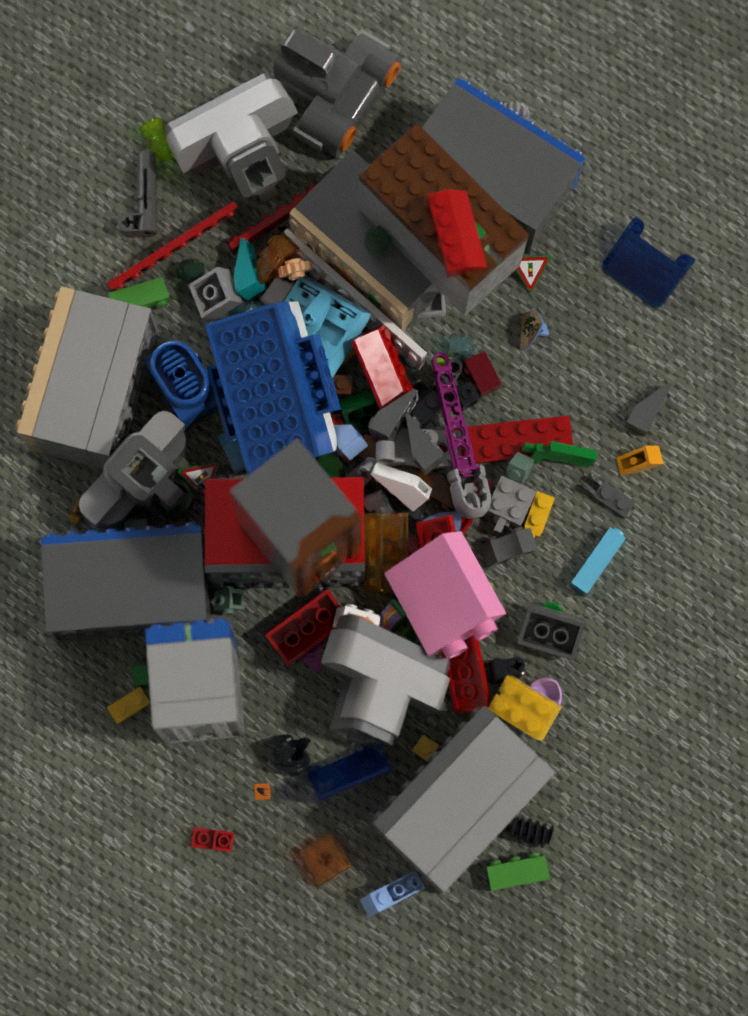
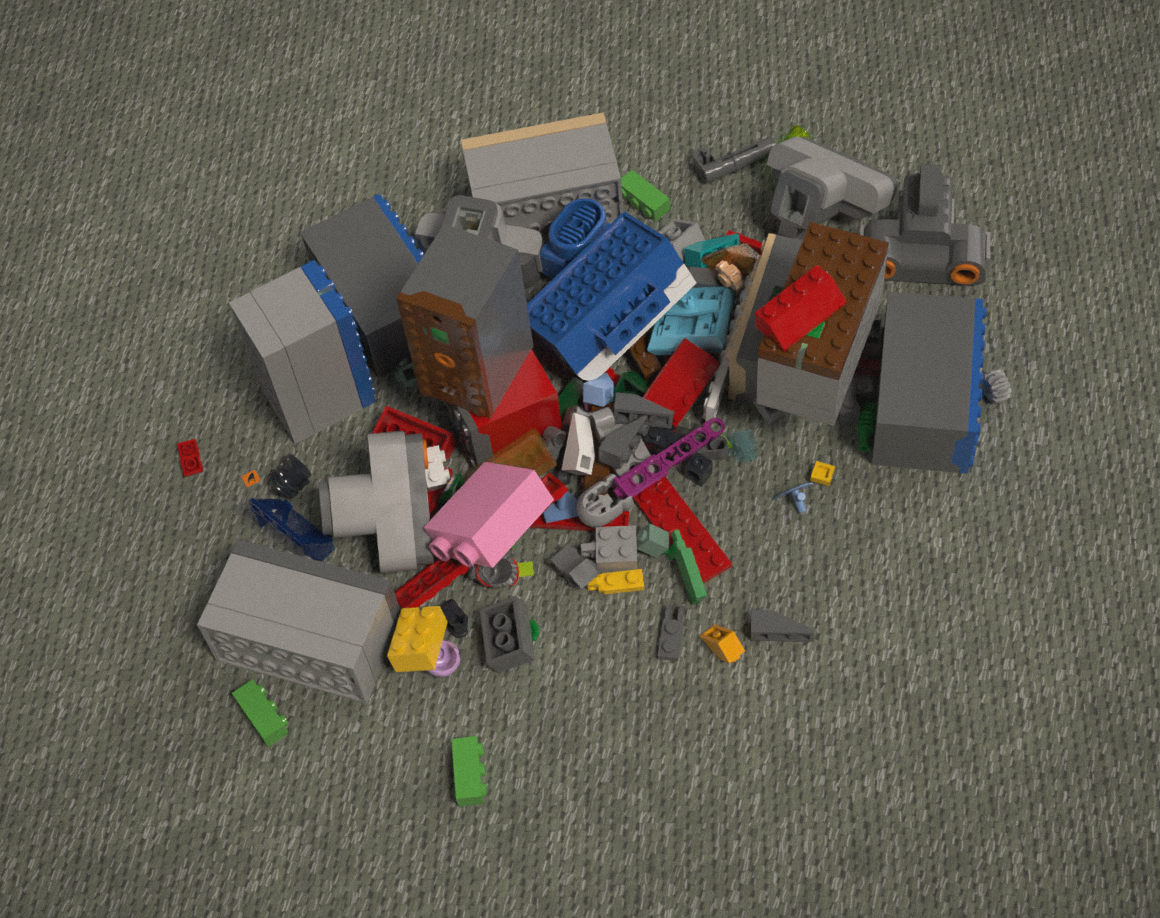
camera: 75 degrees right, 20 degrees down
red plate [105,201,237,291] -> none
clear green head [176,258,205,284] -> none
clear orange brick [298,832,352,886] -> none
light blue slope [359,870,425,917] -> none
dark red brick [462,351,502,398] -> none
black piece [510,815,554,849] -> none
piece [516,255,551,292] -> none
medium azure brick [569,527,626,596] -> none
clear blue windscreen [602,216,696,308] -> none
none -> bright green brick [452,736,487,807]
none -> yellow plate [810,461,835,486]

